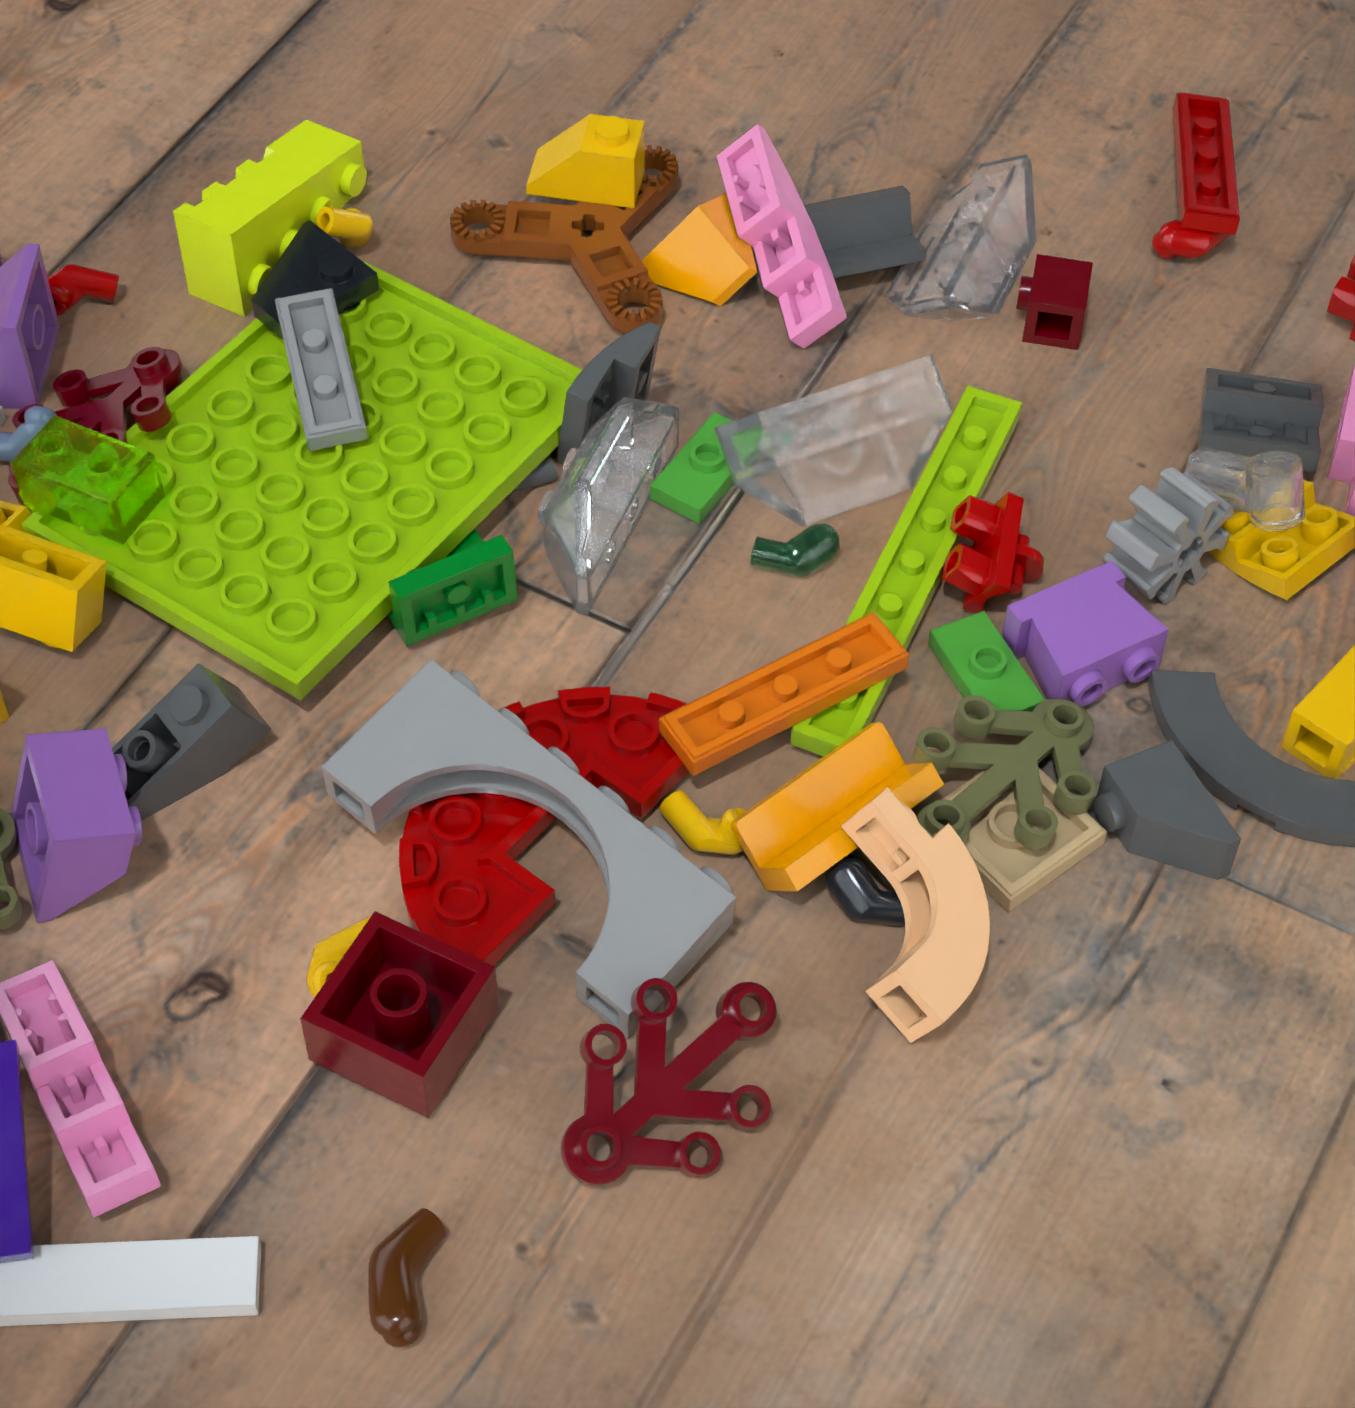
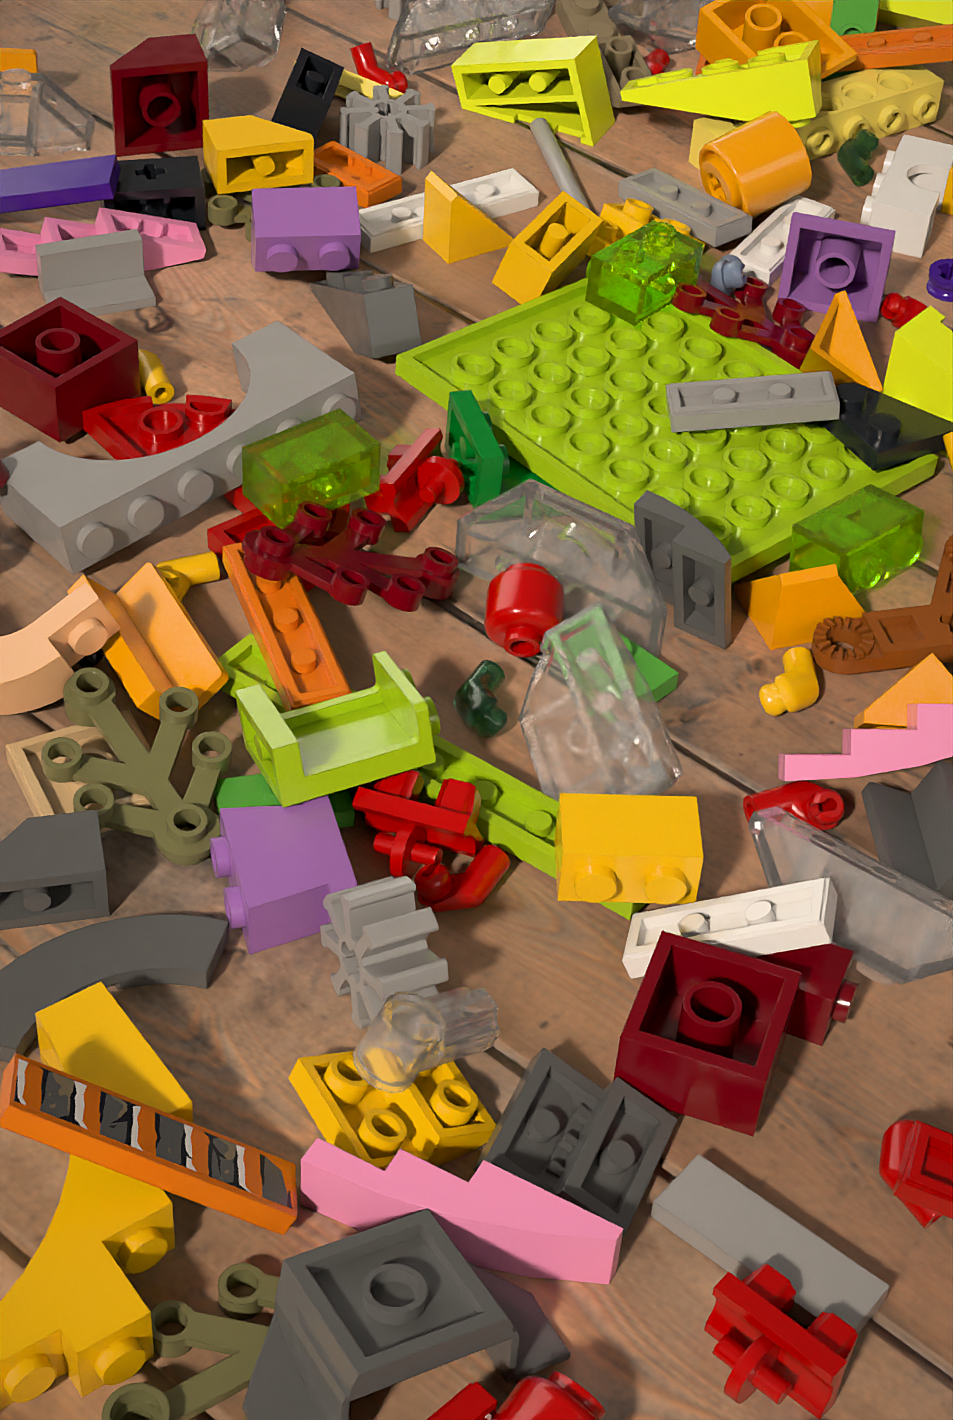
camera: 100 degrees right, 10 degrees down
none -> light grey panel [35,229,156,316]
none -> lime panel [235,651,440,808]
none -> dark red plant [241,501,460,612]
none -> clear neon green brick [242,408,381,529]
none -> red hips [361,428,465,533]
none -> red arm [414,845,511,913]
none -> red head [484,563,565,657]
none -> yellow brick [554,793,704,905]
none -> dark red brick [613,930,802,1137]
none -> white tile [622,877,838,979]
none -> light grey tile [651,1154,890,1334]
none -> light orange slope [734,564,865,650]
none -> red arm [743,780,845,831]
none -> yellow arm [759,647,819,717]
none -> clear neon green brick [789,484,925,596]
none -> light orange slope [799,290,883,393]

